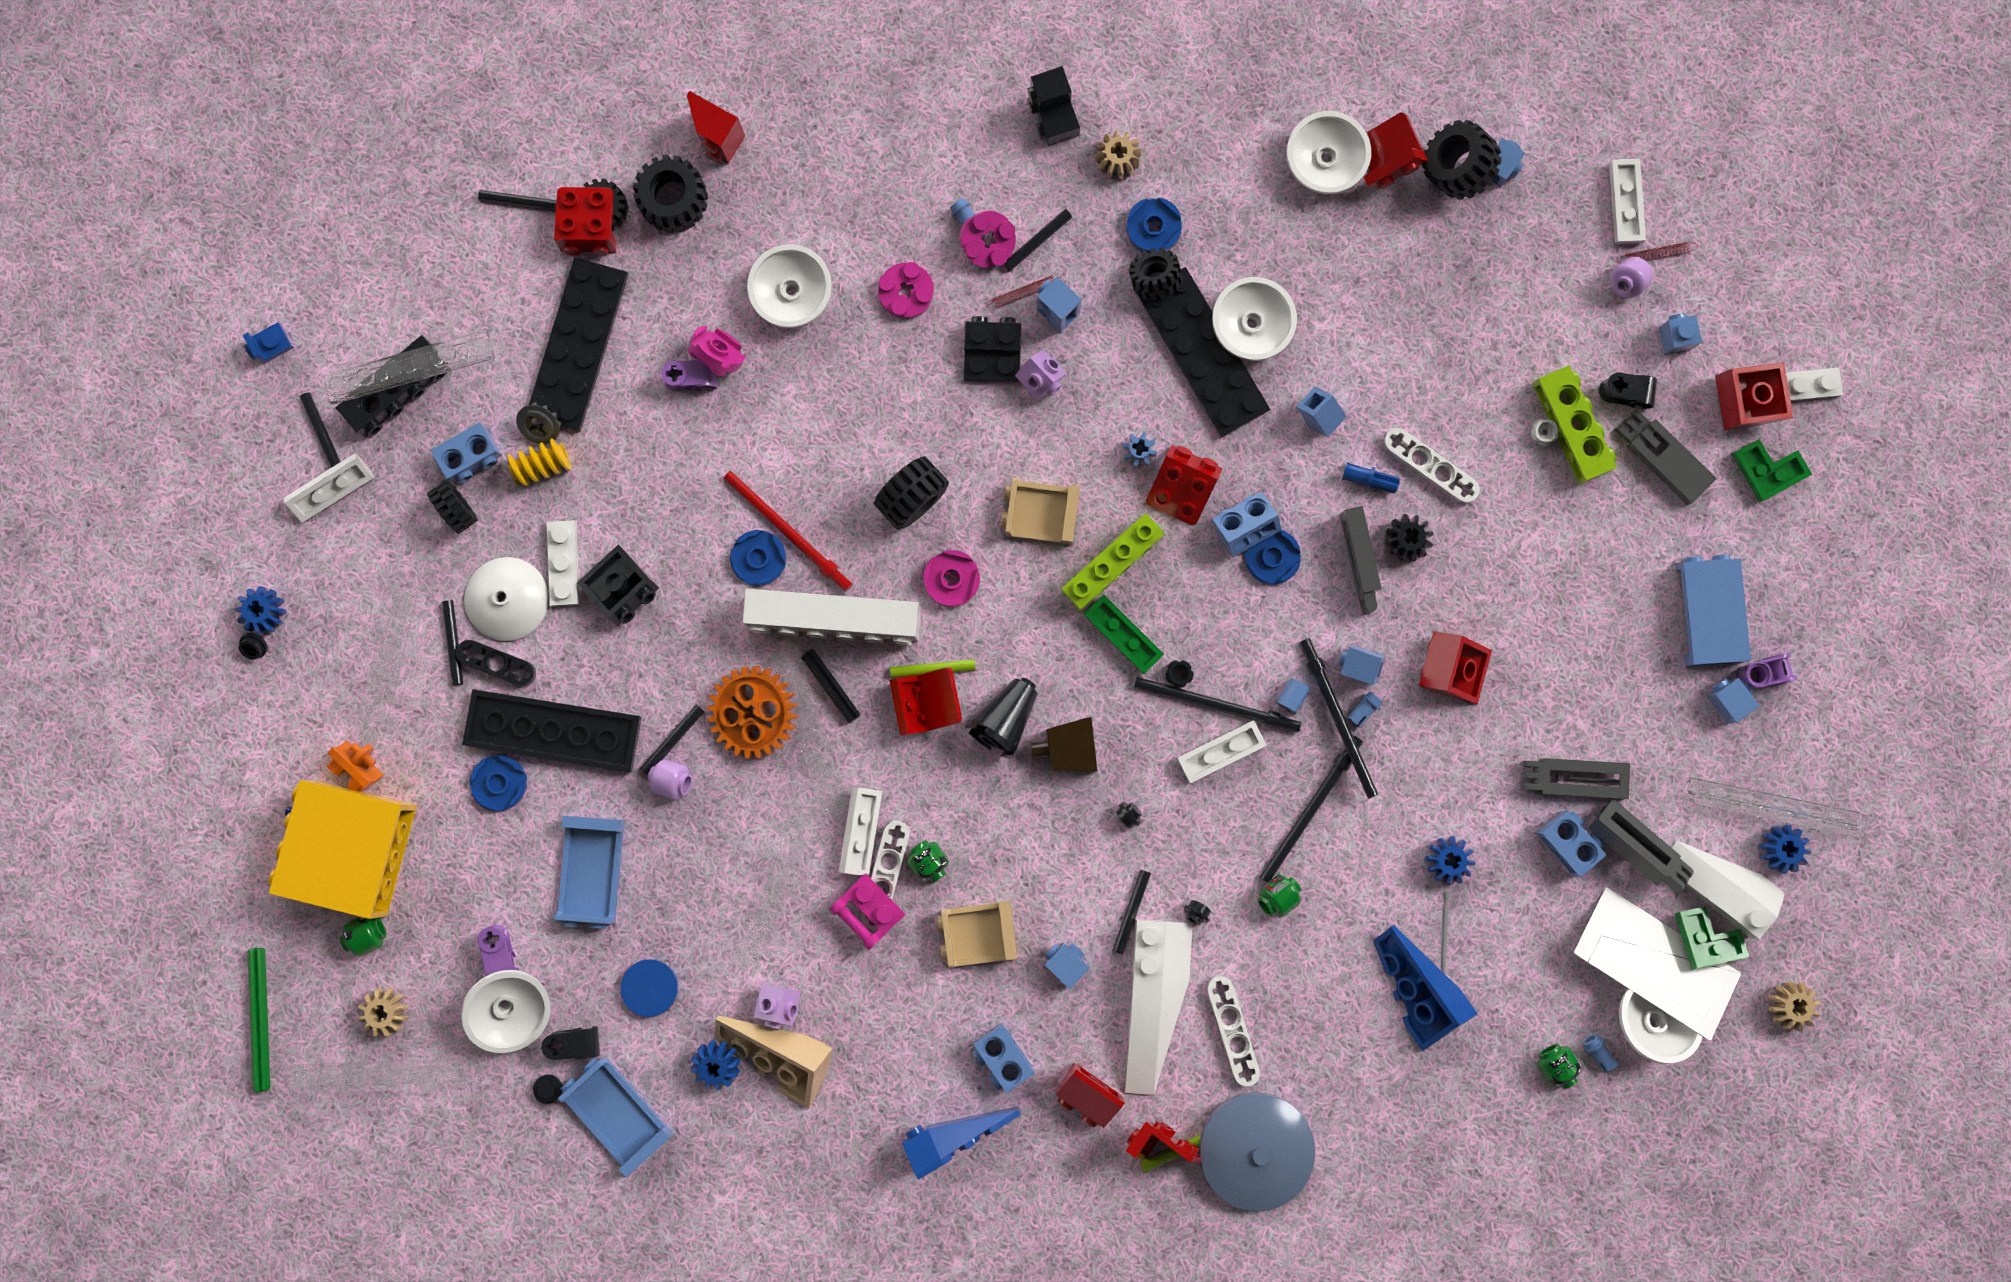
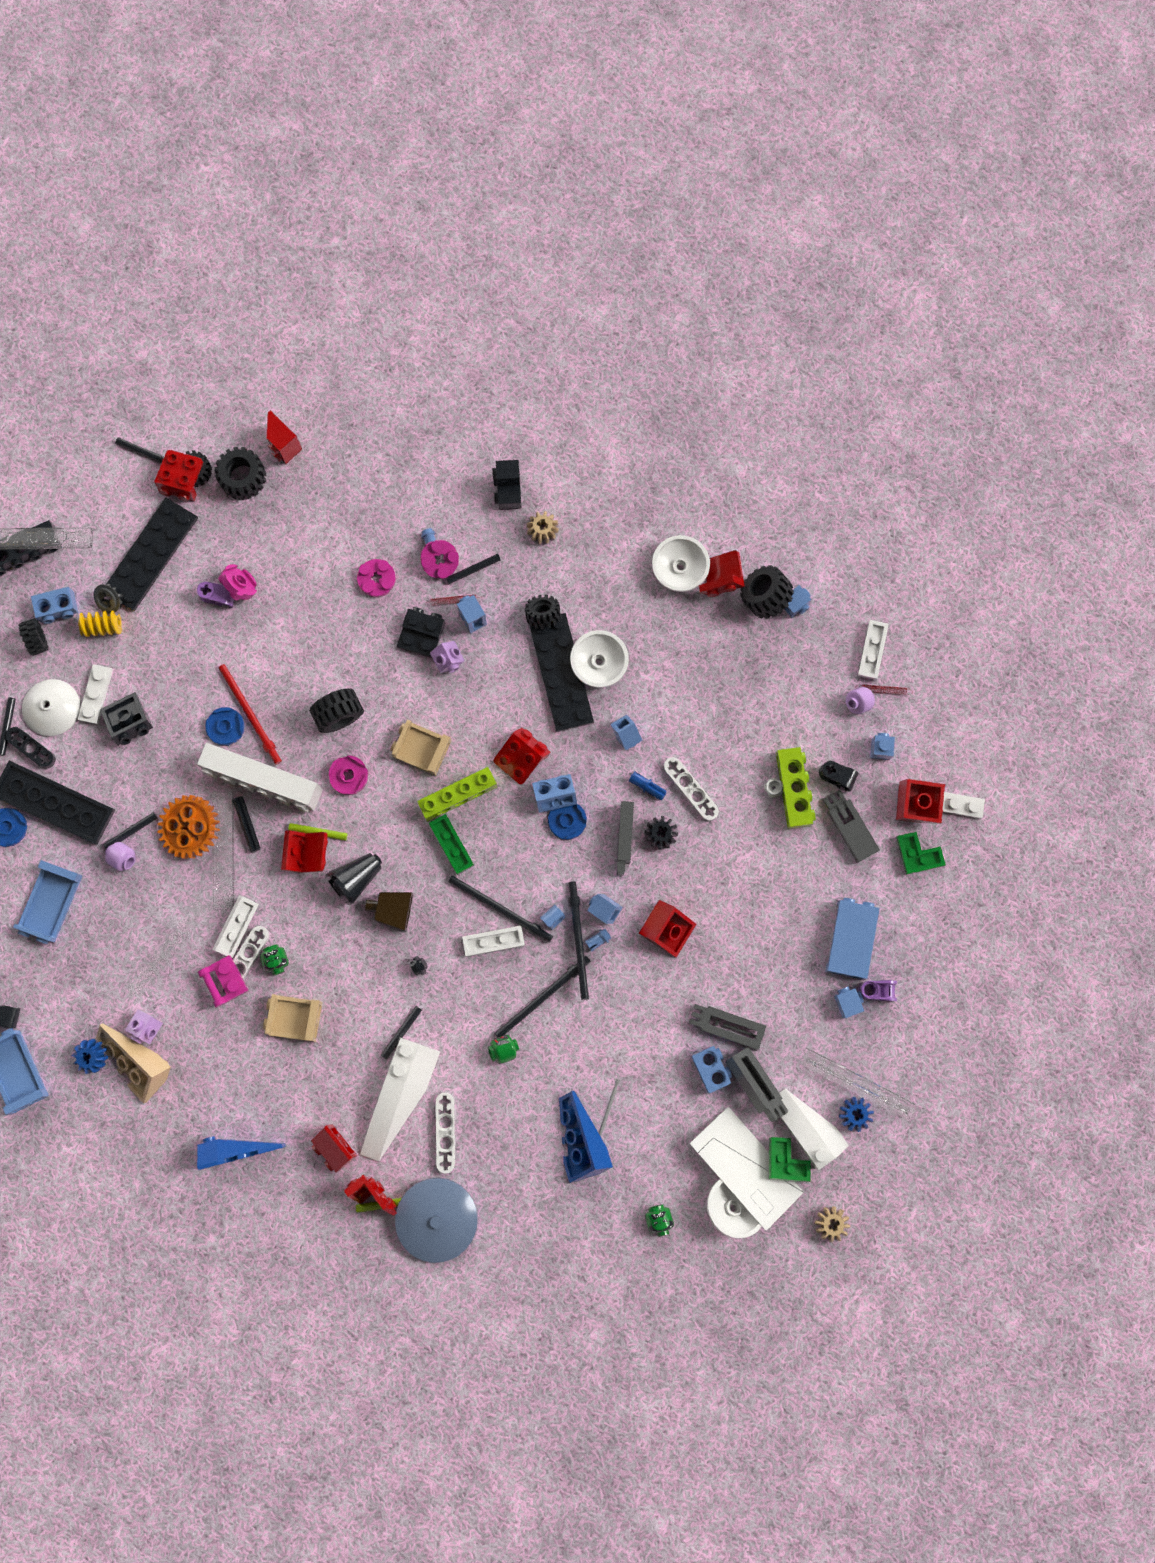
camera: 10 degrees right, 5 degrees down
blue tile [621,959,678,1017] -> none
white dish [747,244,832,328] -> none
medium blue brick [972,1022,1035,1094] -> none
medium blue brick [1044,943,1090,989] -> none
medium blue gear [1122,432,1157,468] -> none
blue plate [1126,198,1182,253] -> none
black plate [1165,660,1194,688] -> none
black plate [1184,900,1211,926] -> none
blue gear [1425,836,1475,885] -> none
medium blue pin [1583,1034,1619,1073] -> none

